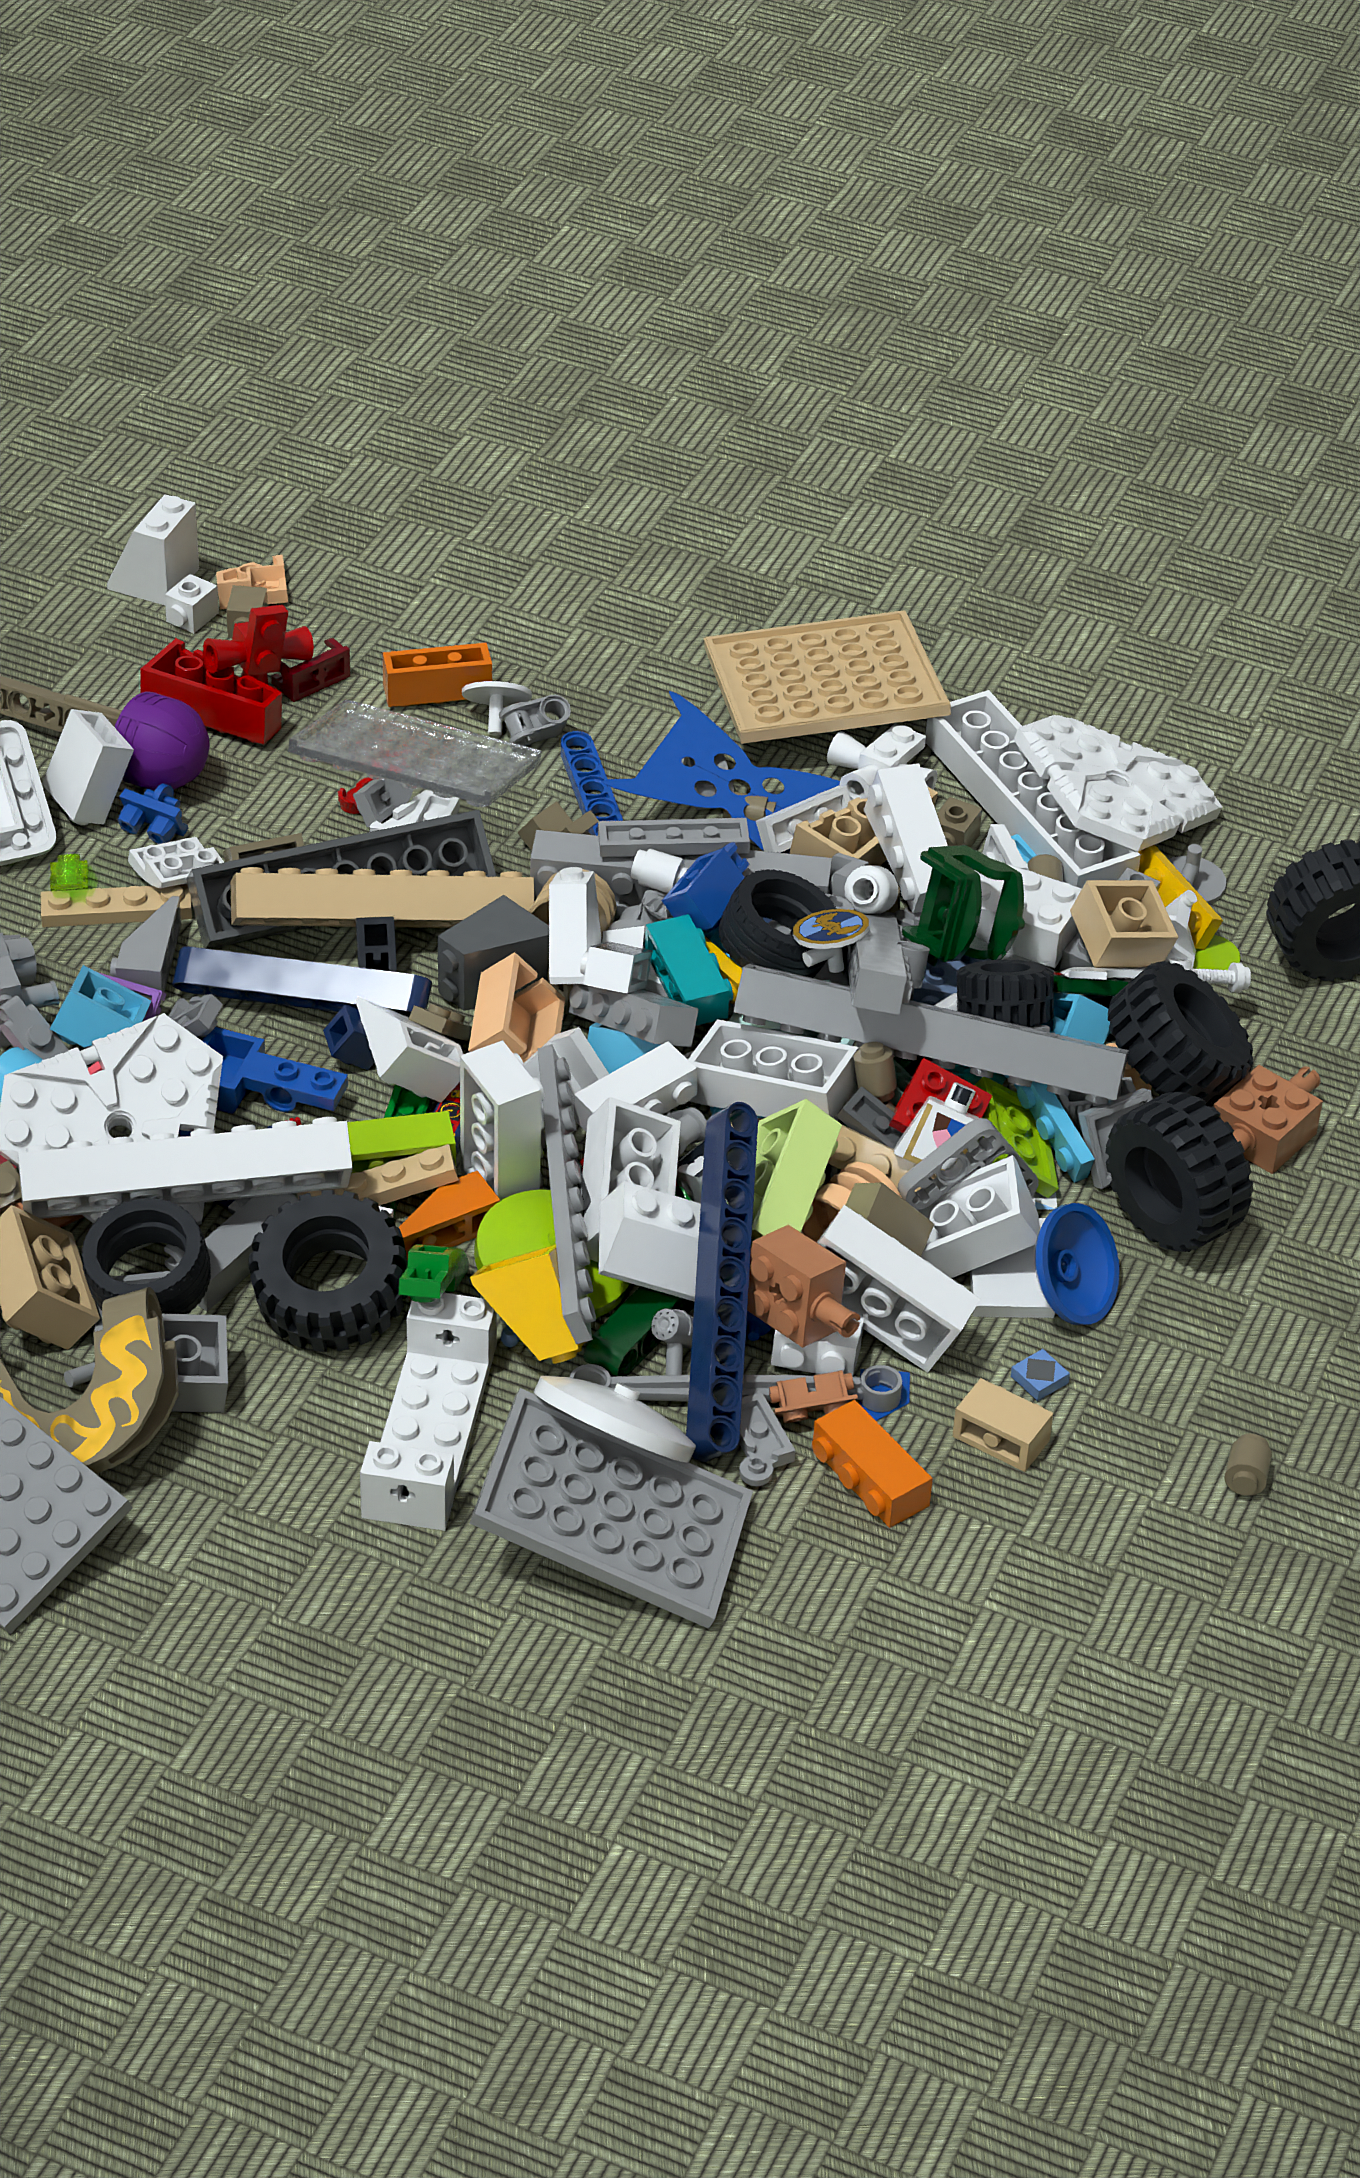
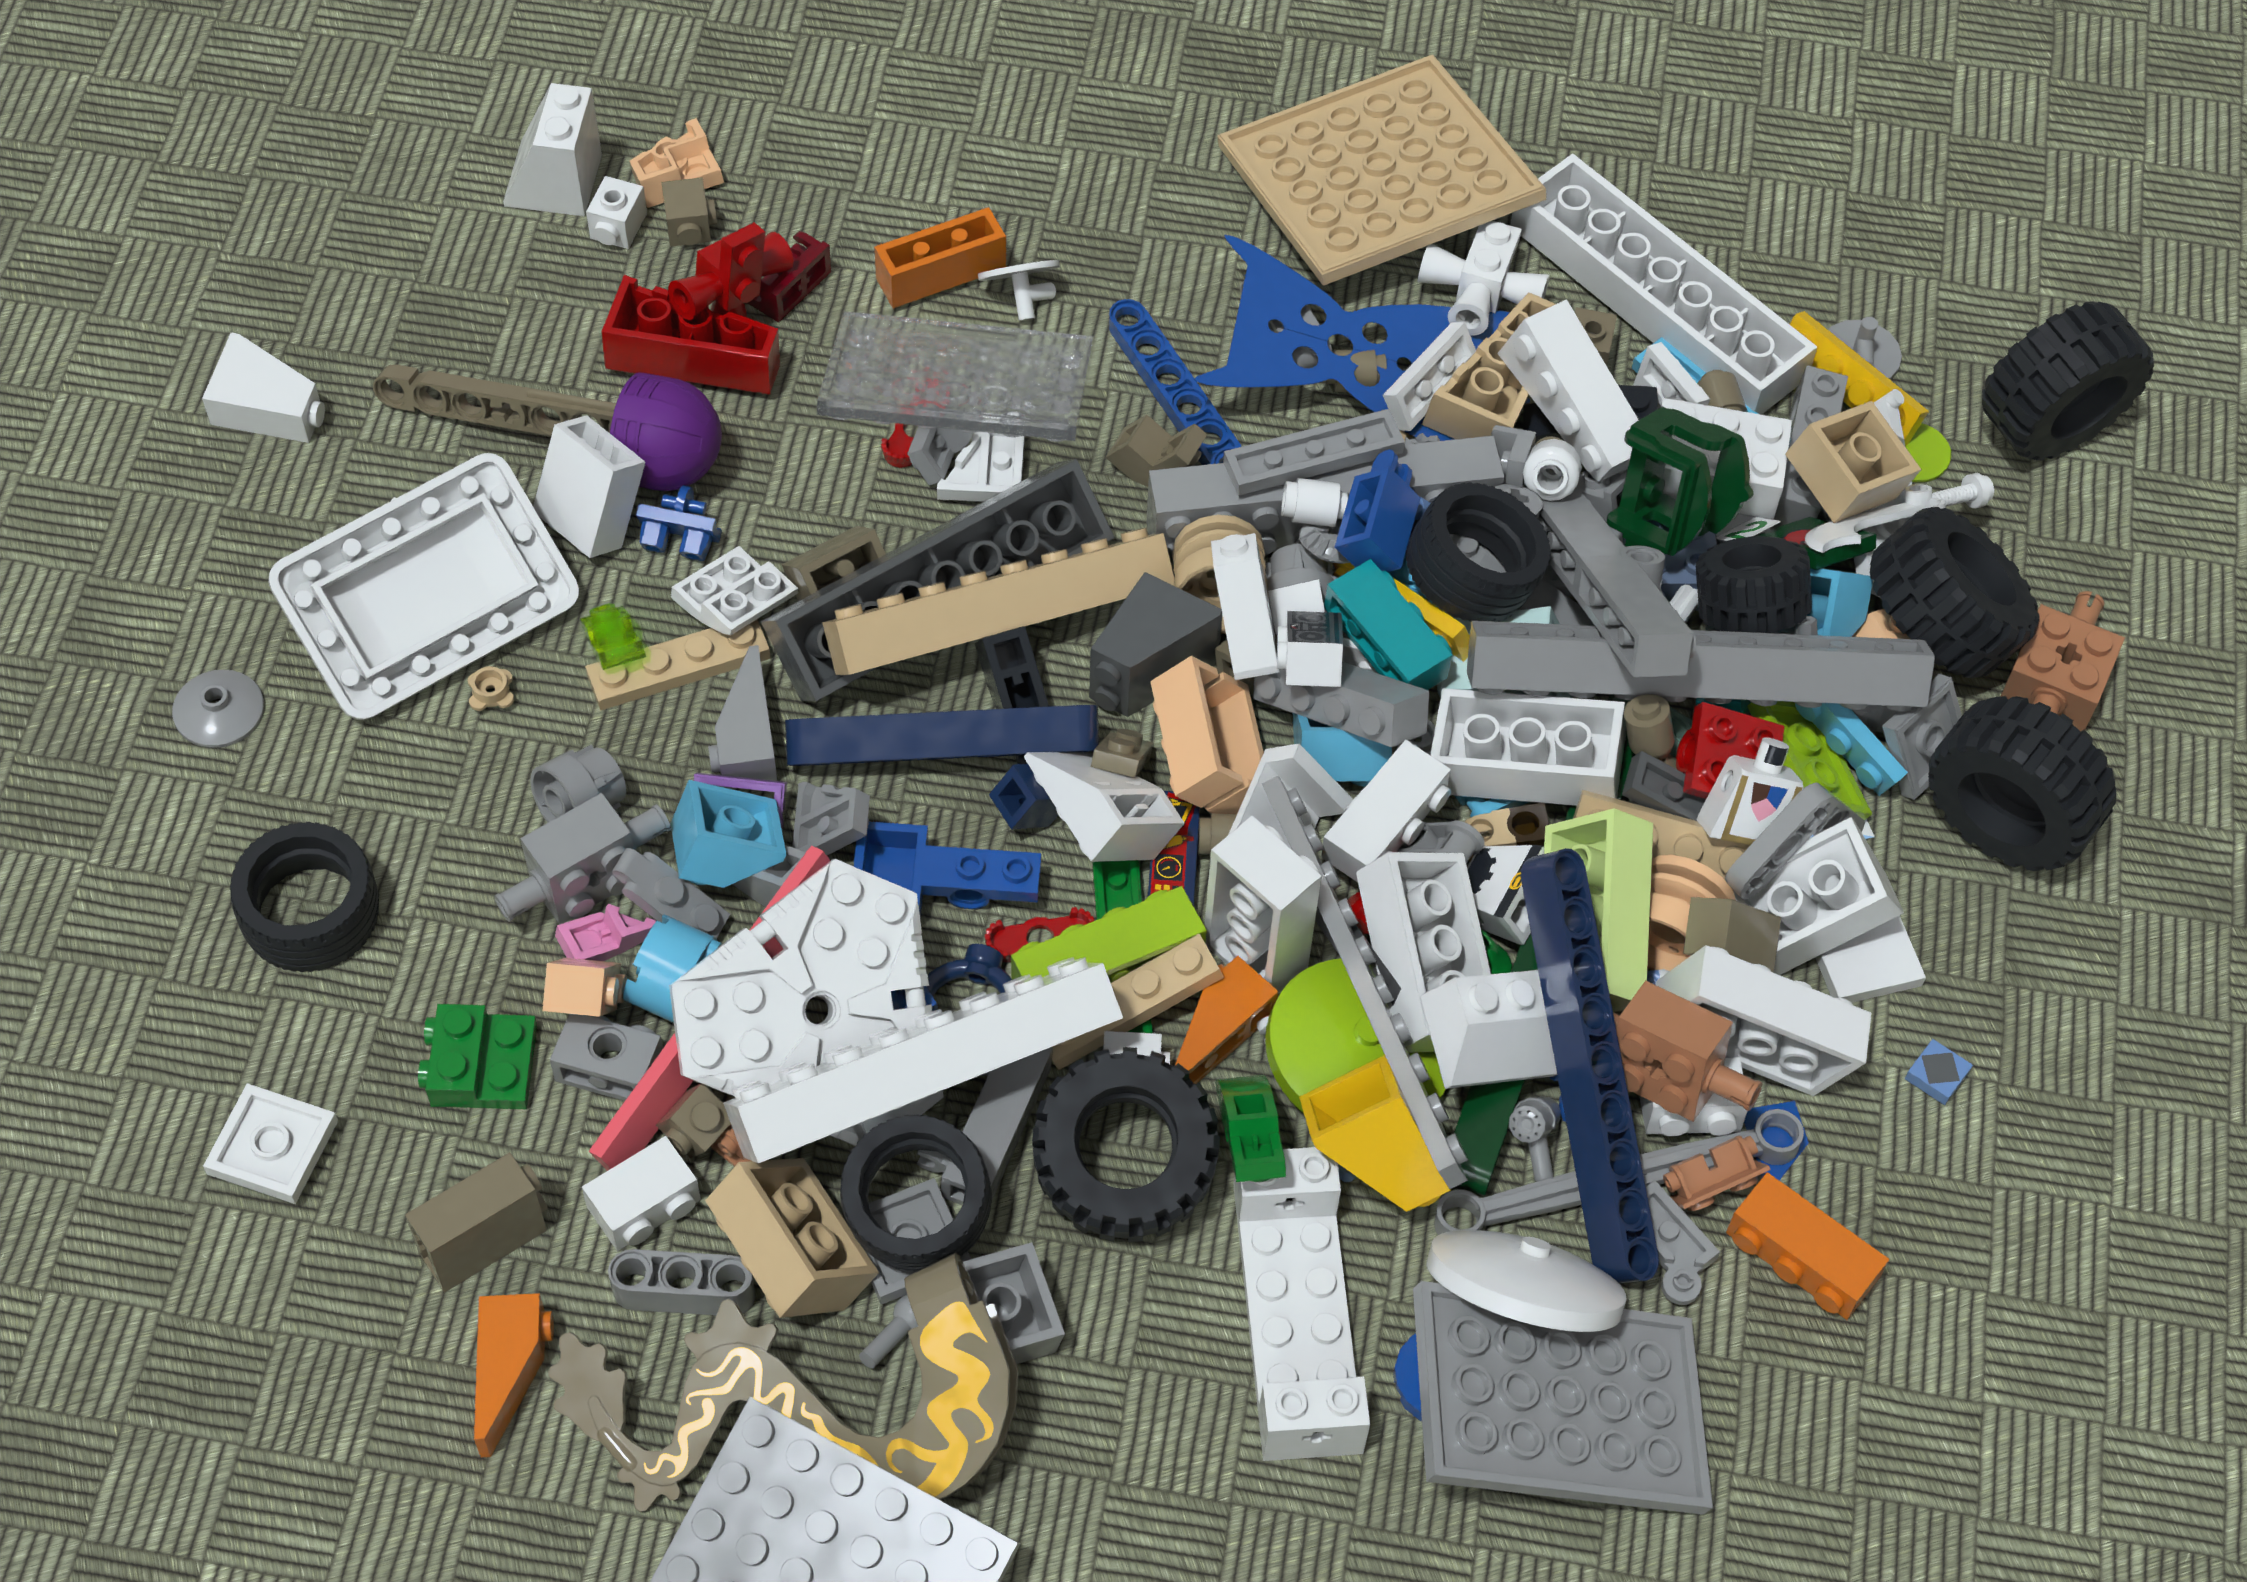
camera: 15 degrees left, 15 degrees up
light grey piece [499,694,571,748] -> none
shield [793,909,869,973] -> none
tan brick [952,1378,1054,1472] -> none
white plate [1014,715,1222,851] -> none
blue dish [1035,1203,1119,1325] -> none
dark tan brick [1224,1433,1272,1496] -> none

